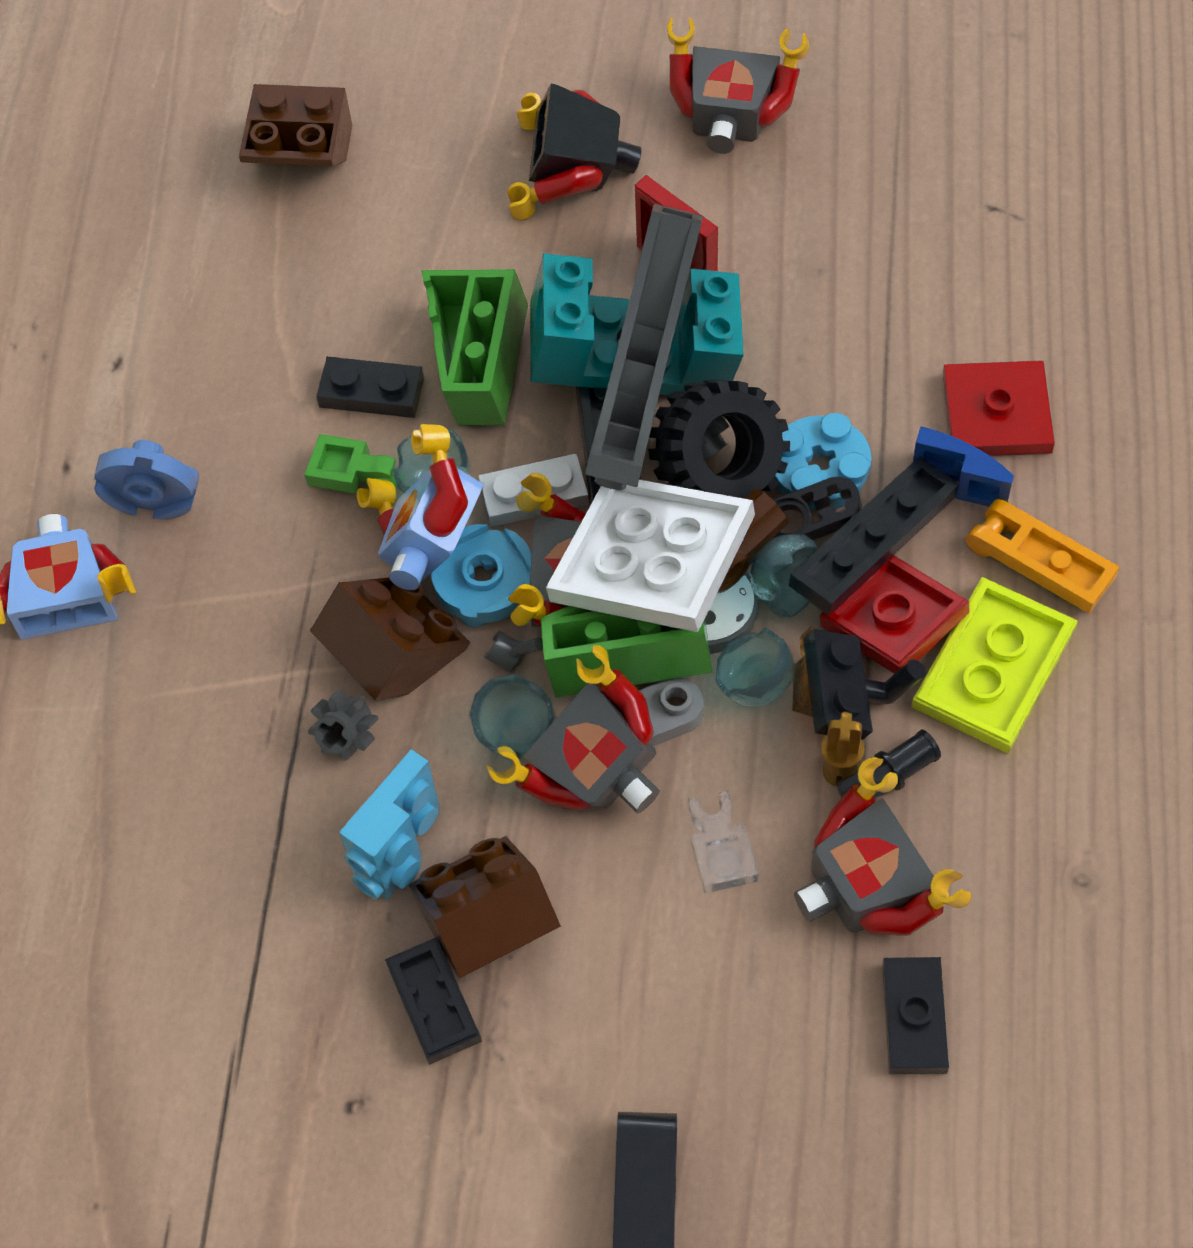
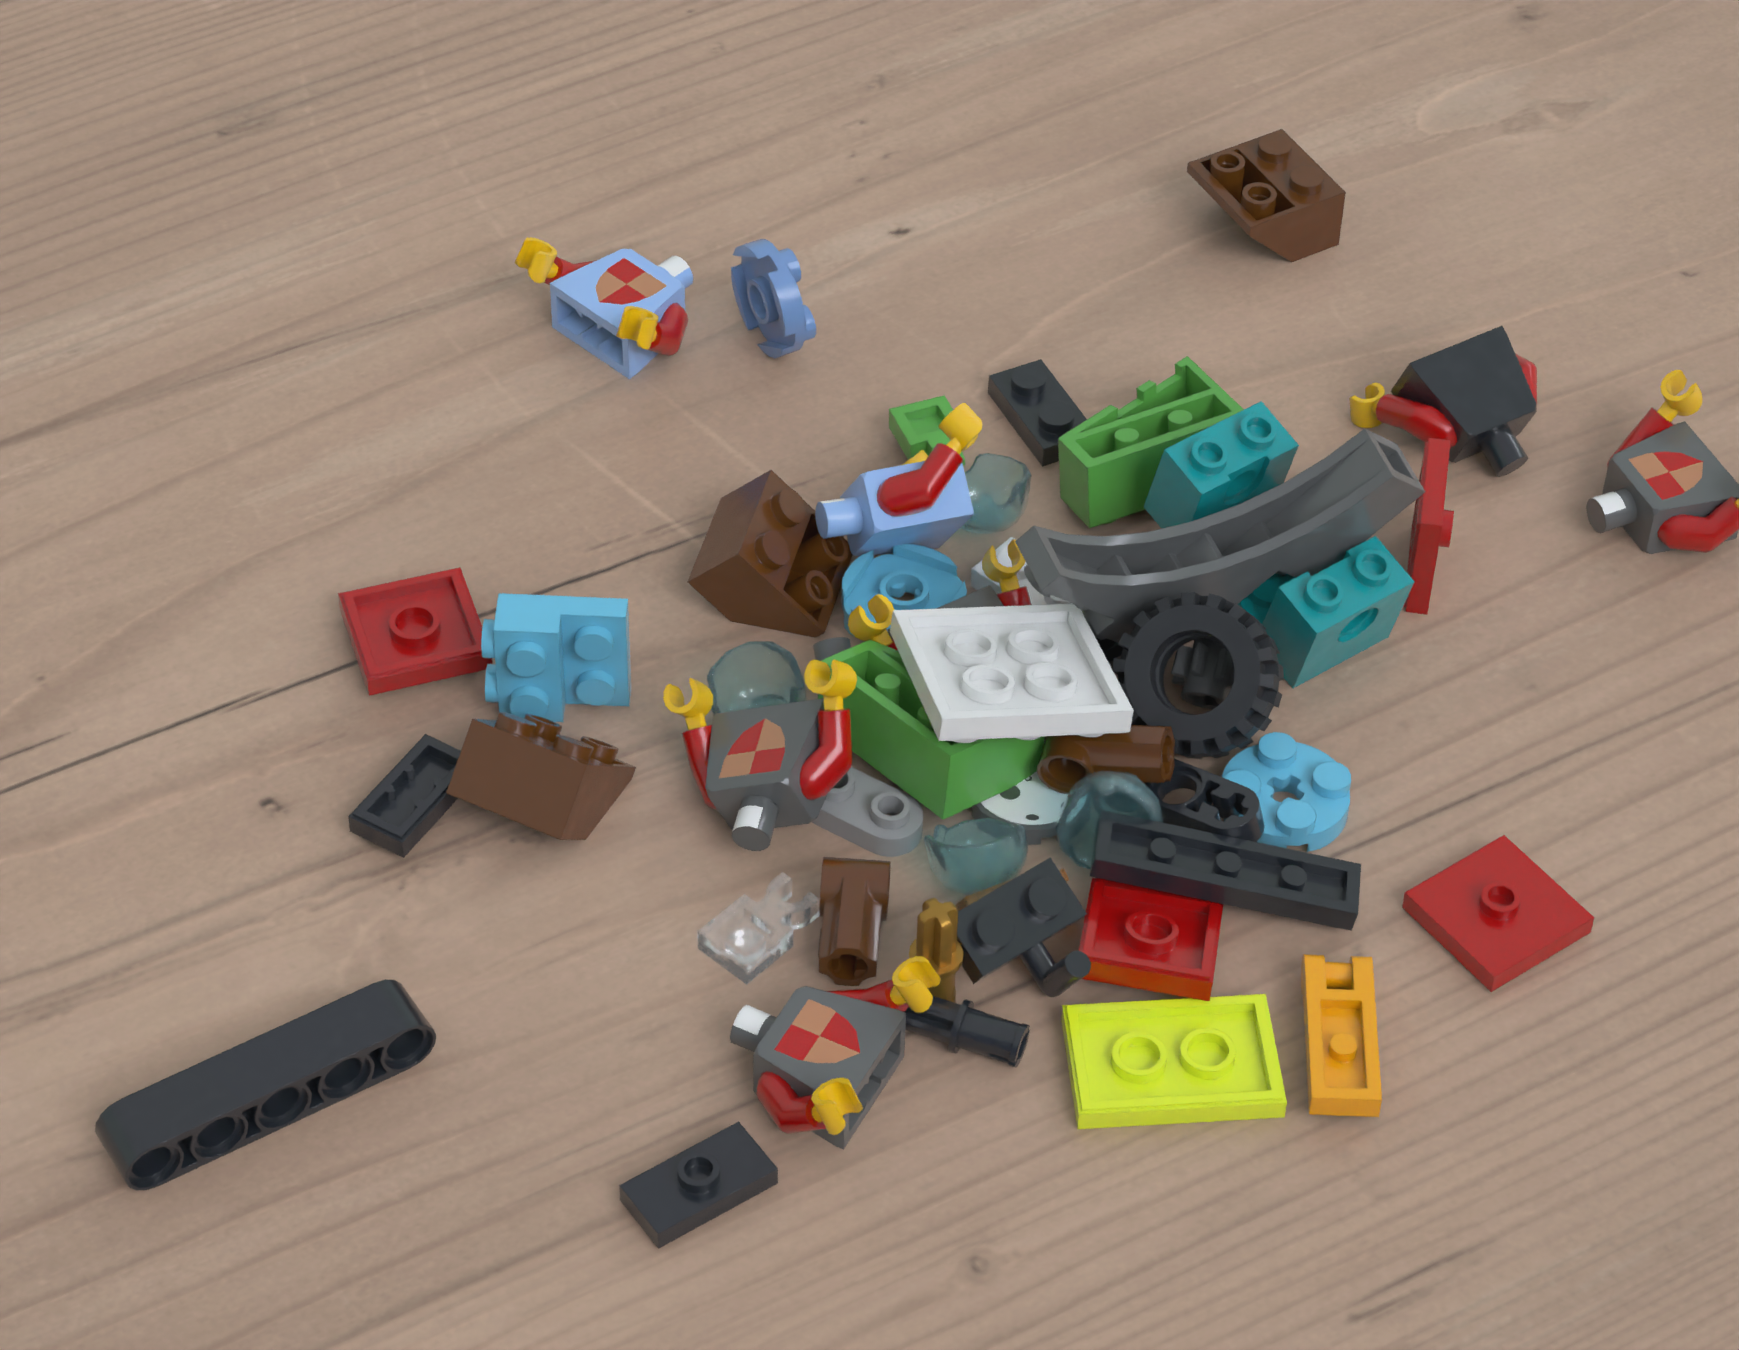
camera: 50 degrees right, 15 degrees down
dark grey gear [308,689,378,761] -> none
blue slope [913,426,1014,507] -> none
none -> red plate [338,567,493,696]
none -> reddish brown piece [818,857,891,986]

